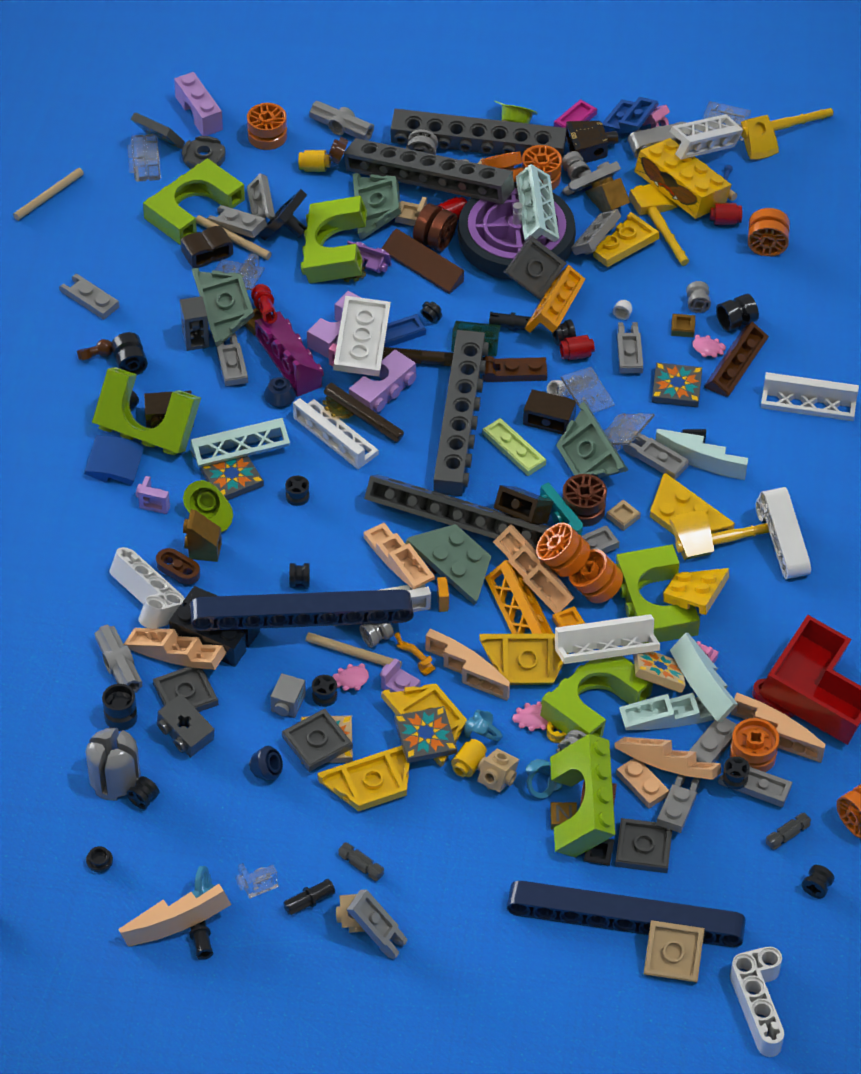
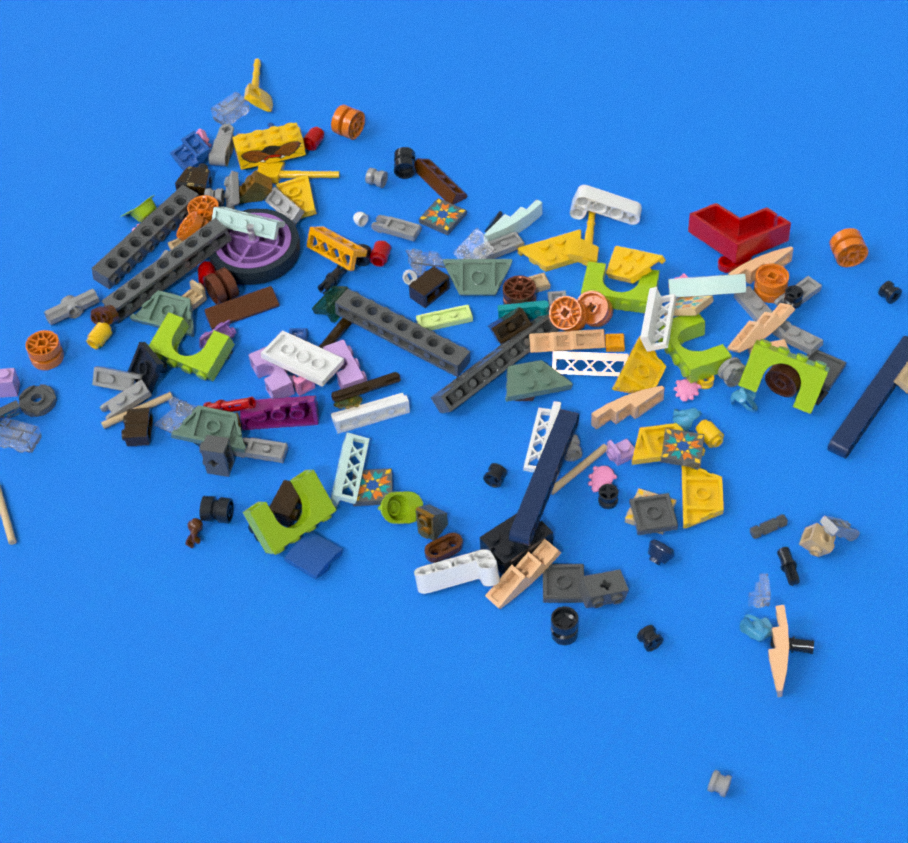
camera: 60 degrees left, 0 degrees up
light grey hinge [59,274,119,320] -> none
light grey cylinder [85,728,141,801] -> none
black plate [86,846,113,872] -> none
light grey piece [94,624,142,693] -> none
lavender bracket [136,476,170,514] -> none
lime arch [143,158,245,245] -> none
dark blue cone [264,377,296,407] -> none
light grey brick [270,673,306,718] -> none
black wheel [285,475,310,506] -> none
light nougat slope [364,523,435,589] -> none
light orange piece [394,632,436,676] -> none
light grey wheel [406,129,438,155] -> none
black plate [421,302,442,323] -> none
light orange tile [437,577,449,612] -> none
tan brick [477,748,519,792] -> none
reddish brown plate [482,356,547,382] -> none
dark grey tile [504,236,566,300] -> none
pearl gold tile [550,802,577,829] -> none
dark pink tile [554,99,597,128] -> none
light aqua slope [619,693,715,730] -> none
white fence [670,114,743,160] -> none
pearl gold tile [671,314,695,337] -> none
bright pink piece [693,335,726,358] -> none
white fence [761,372,859,421] -> none
dark grey axle [766,813,811,849] -> none

